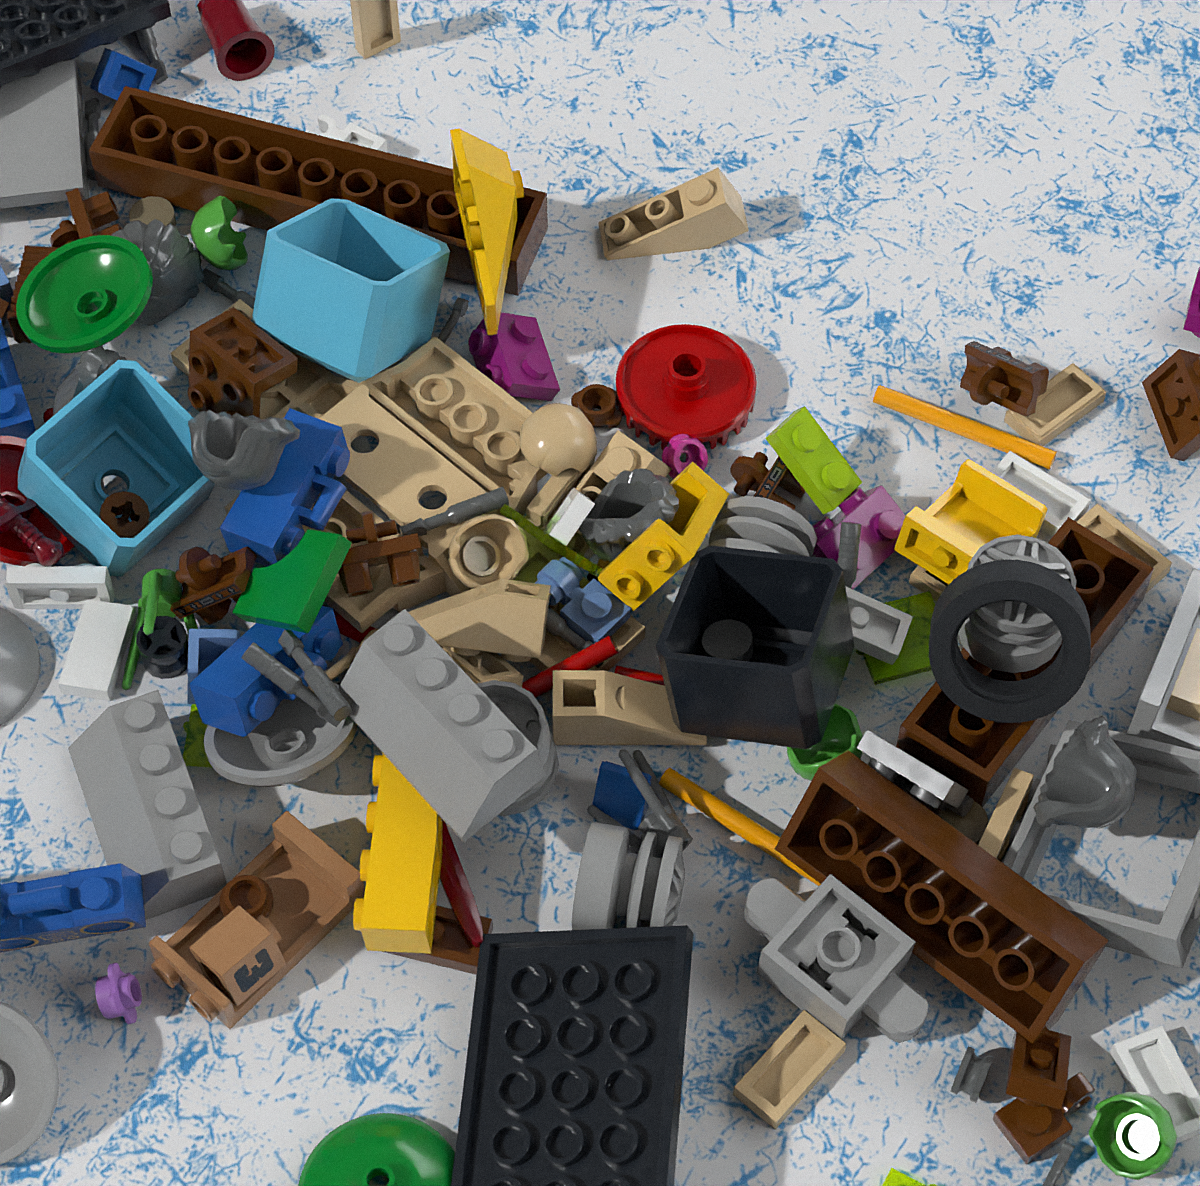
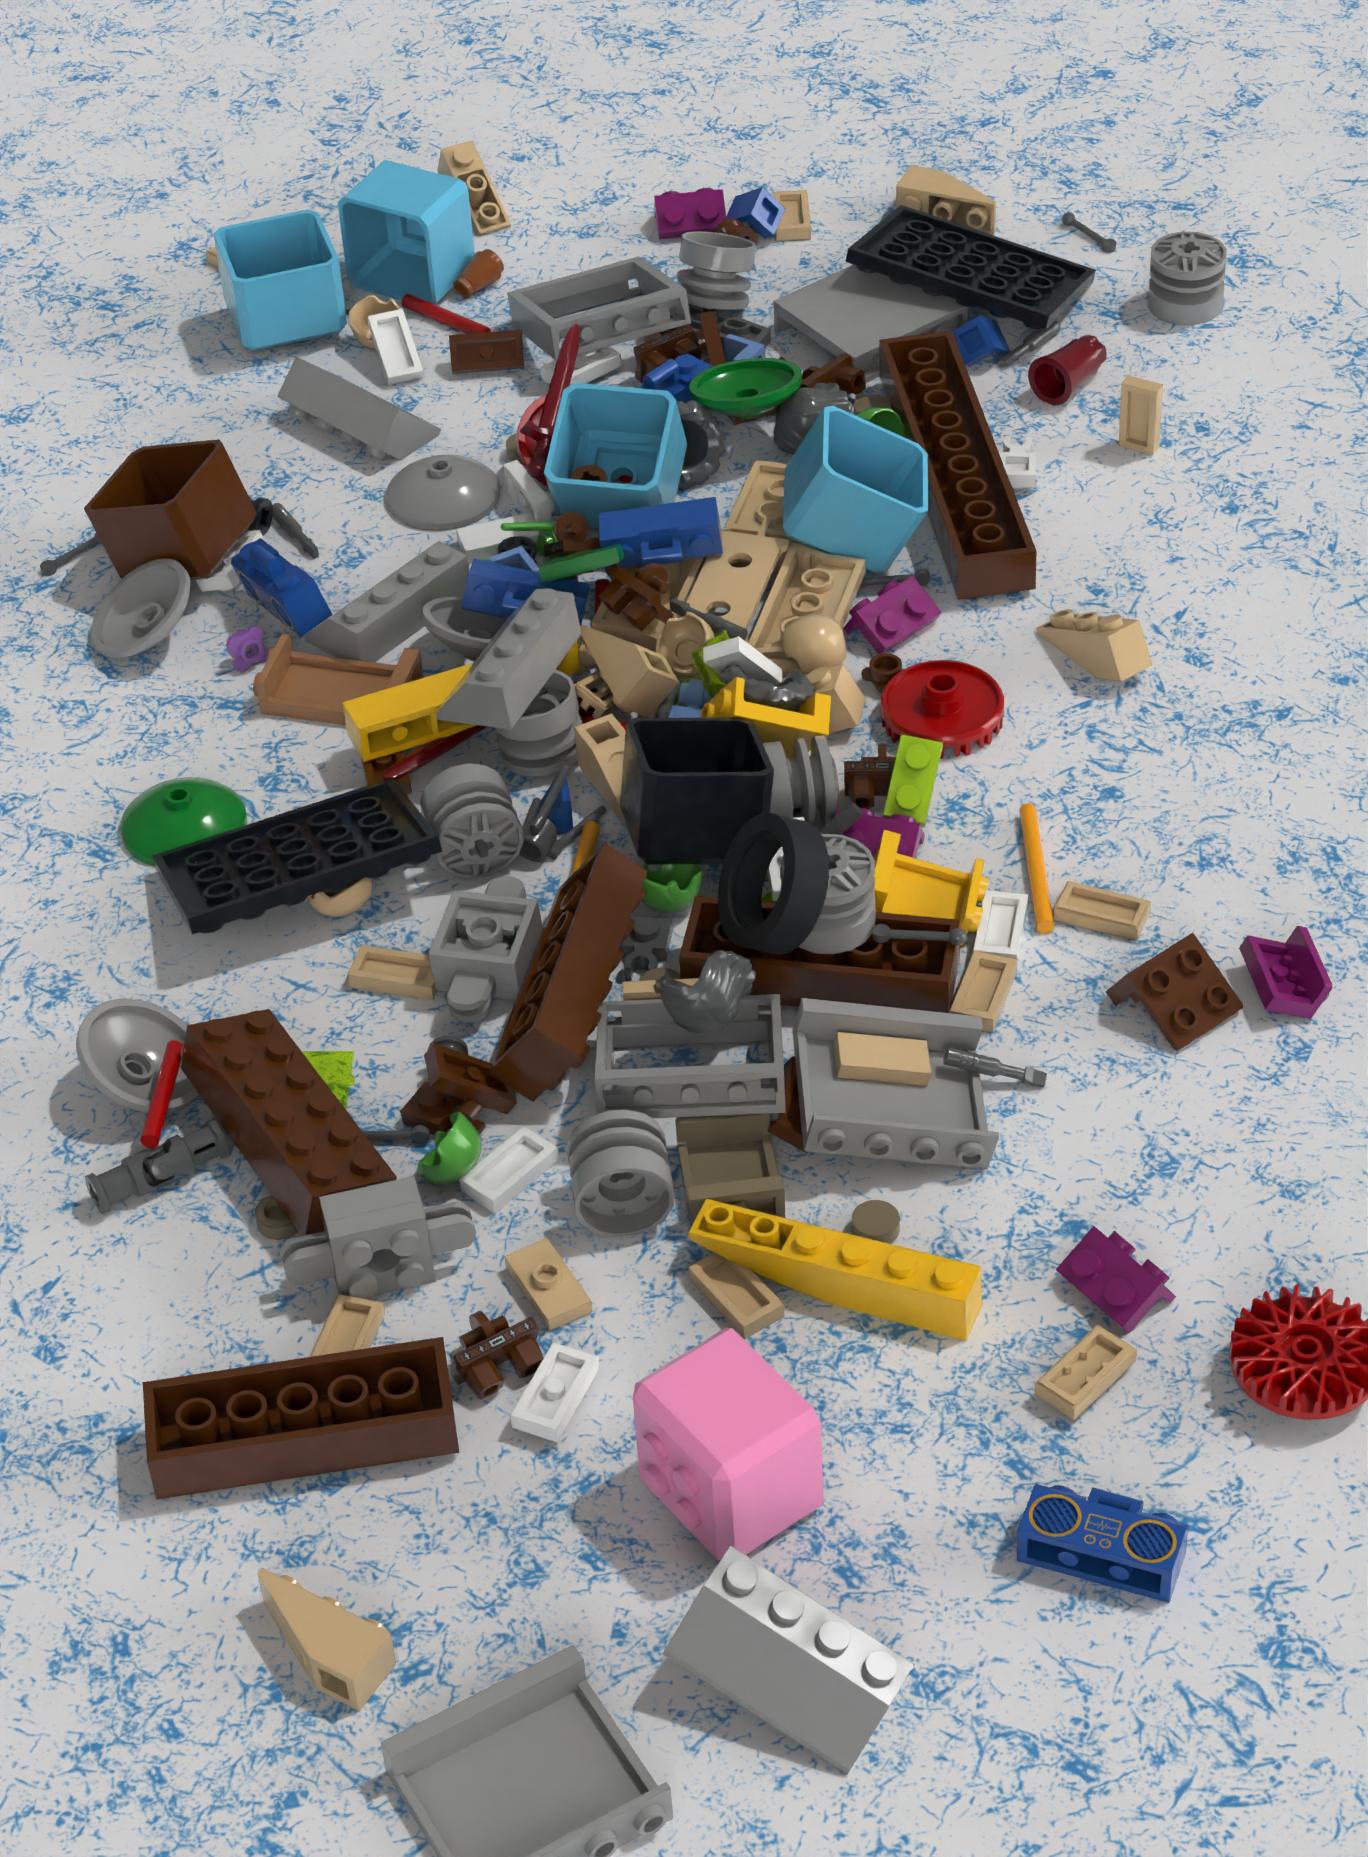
camera: 65 degrees right, 15 degrees down
reddish brown bracket [188,307,298,419] -> none
dark grey hair [188,410,300,490] -> none
medium nougat brick [189,905,286,1007] -> none
reddish brown plate [219,875,274,919] -> none
dark grey piece [241,642,342,727] -> none
dark grey piece [278,629,352,721] -> none
yellow wedge [450,129,524,335] -> none
dark pink plate [661,434,708,479] -> none
plate [856,730,973,817] -> none
reddish brown hips [960,341,1049,417] -> none
none -> dark grey hinge [872,924,967,946]

